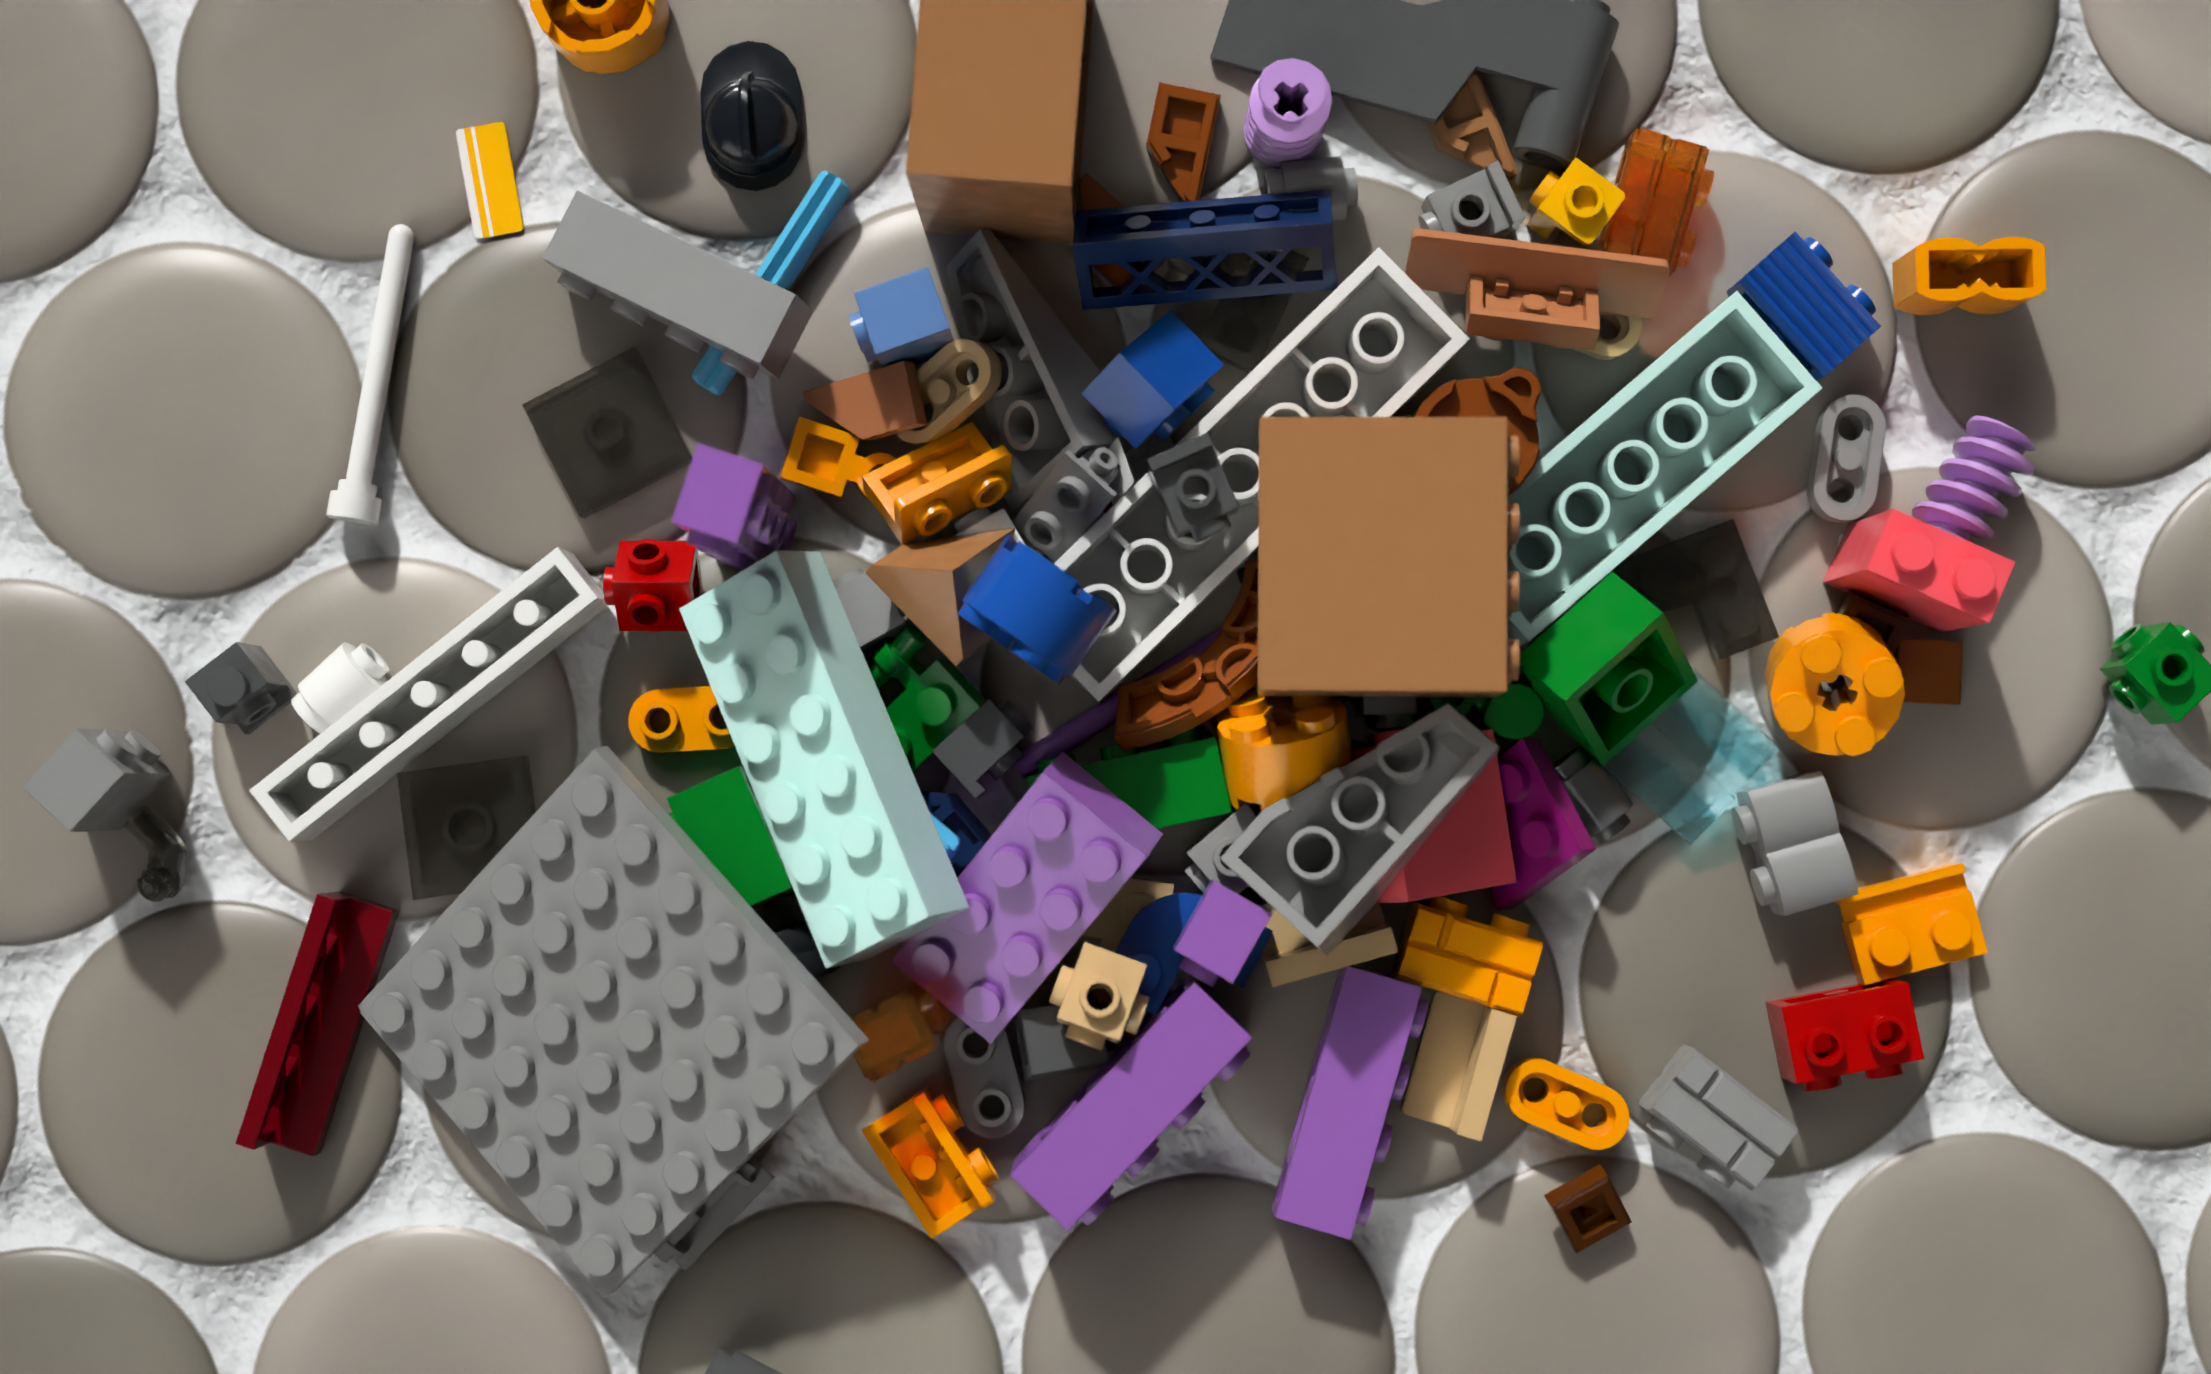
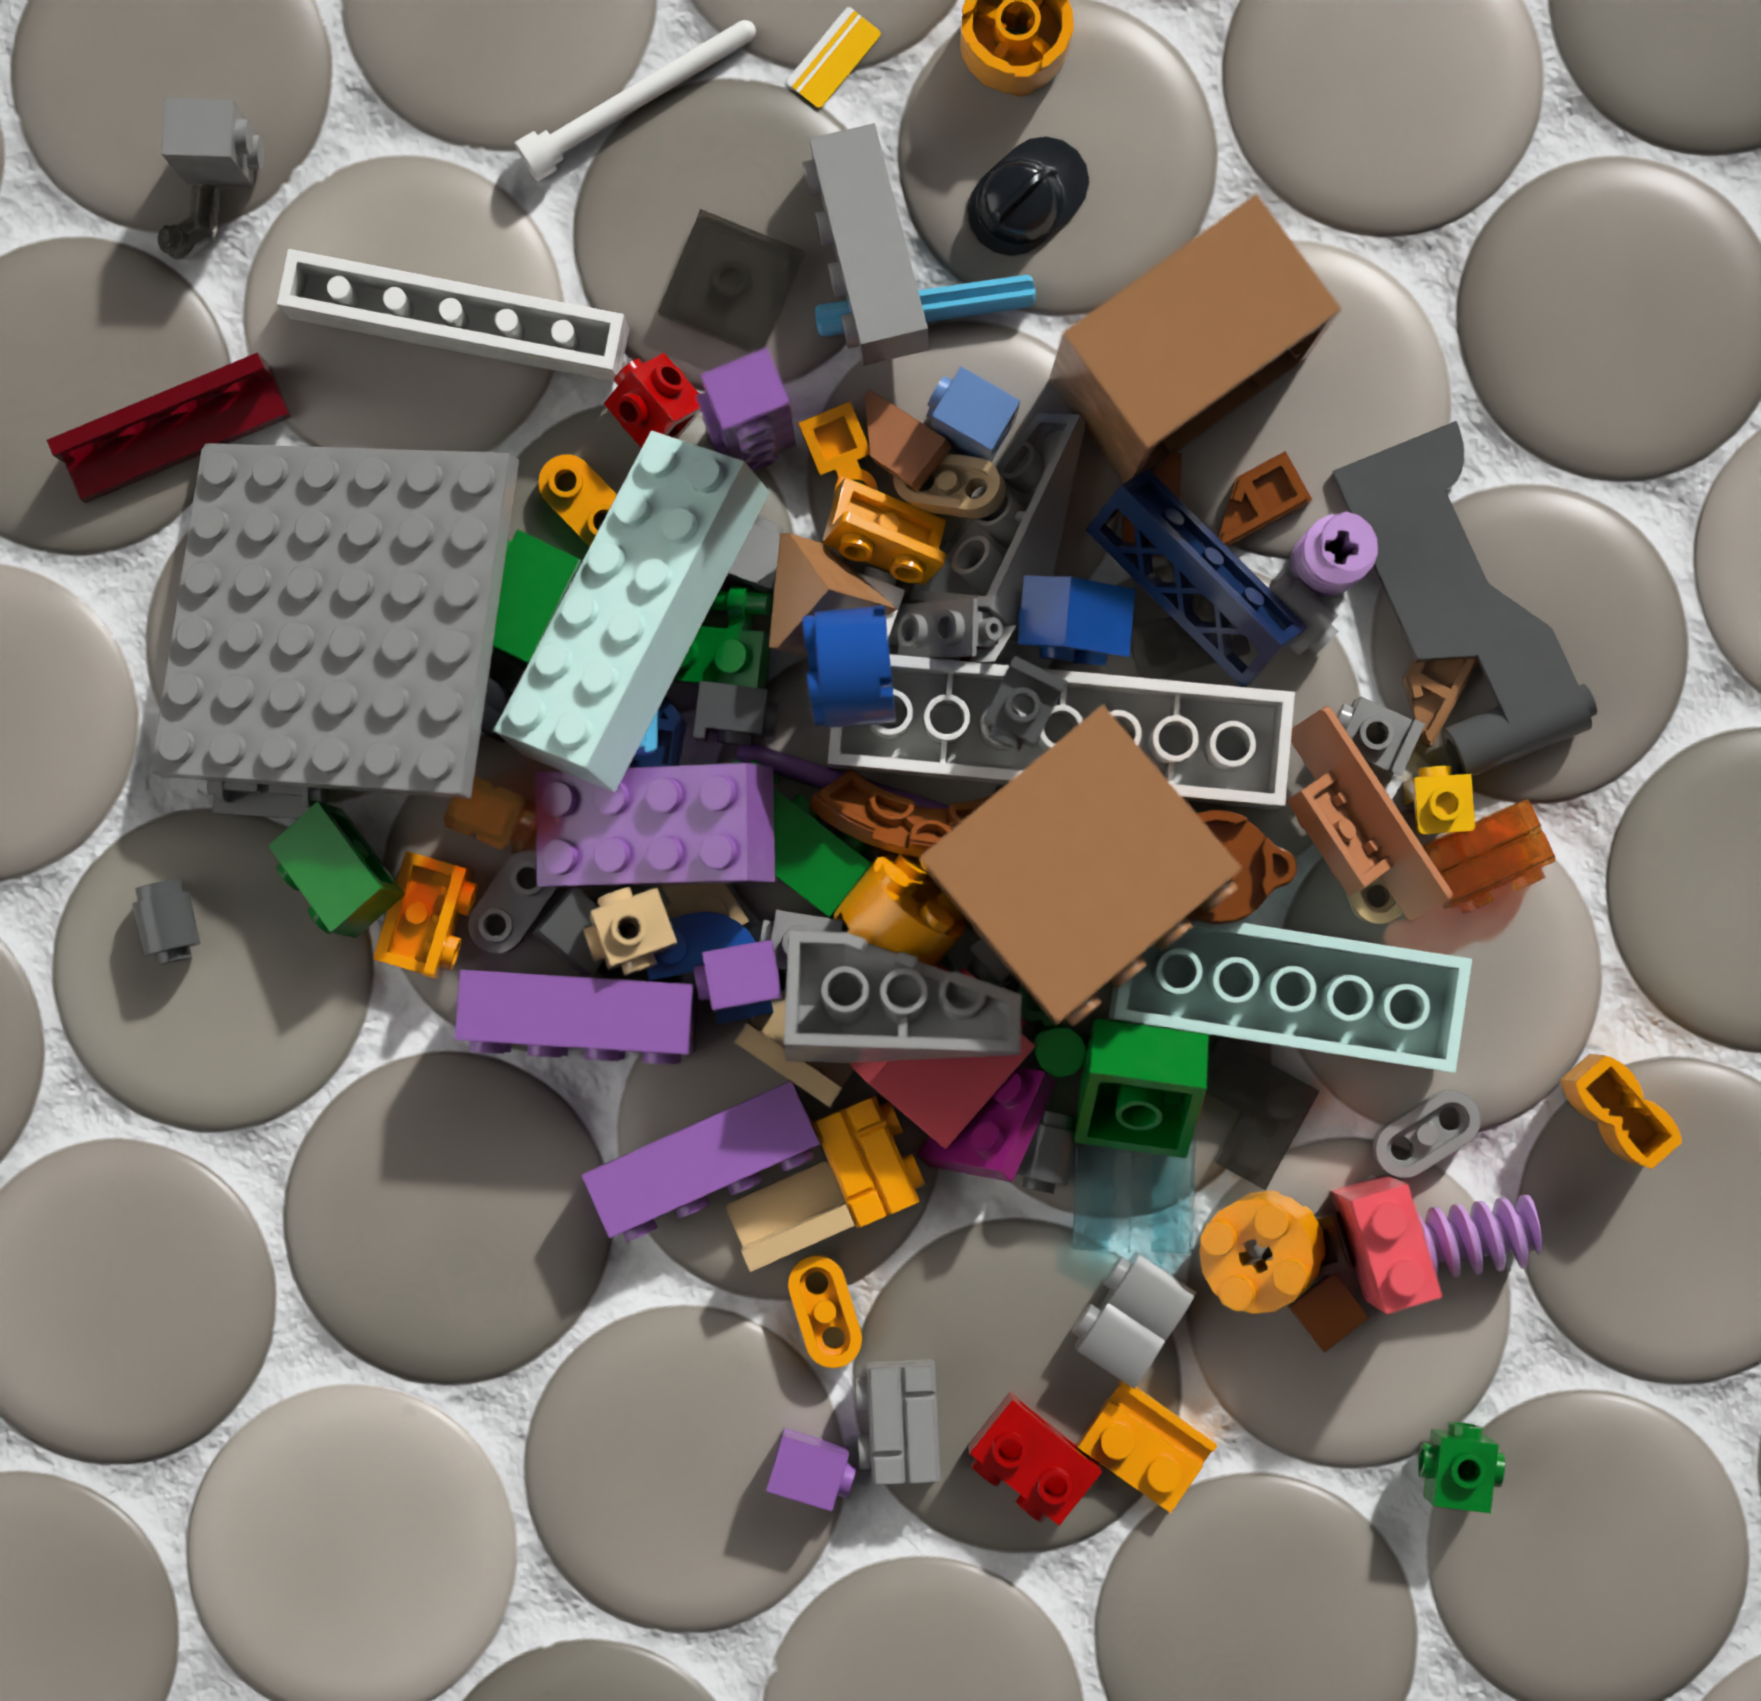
camera: 45 degrees right, 0 degrees up
dark grey brick [185,642,298,735] -> none
white brick [291,642,389,734] -> none
clear smoke plate [397,755,536,900] -> none
reddish brown tile [1544,1164,1632,1253] -> none
blue brick [1726,231,1881,381] -> none
none -> green brick [268,801,405,938]
none -> medium lavender brick [766,1427,857,1511]

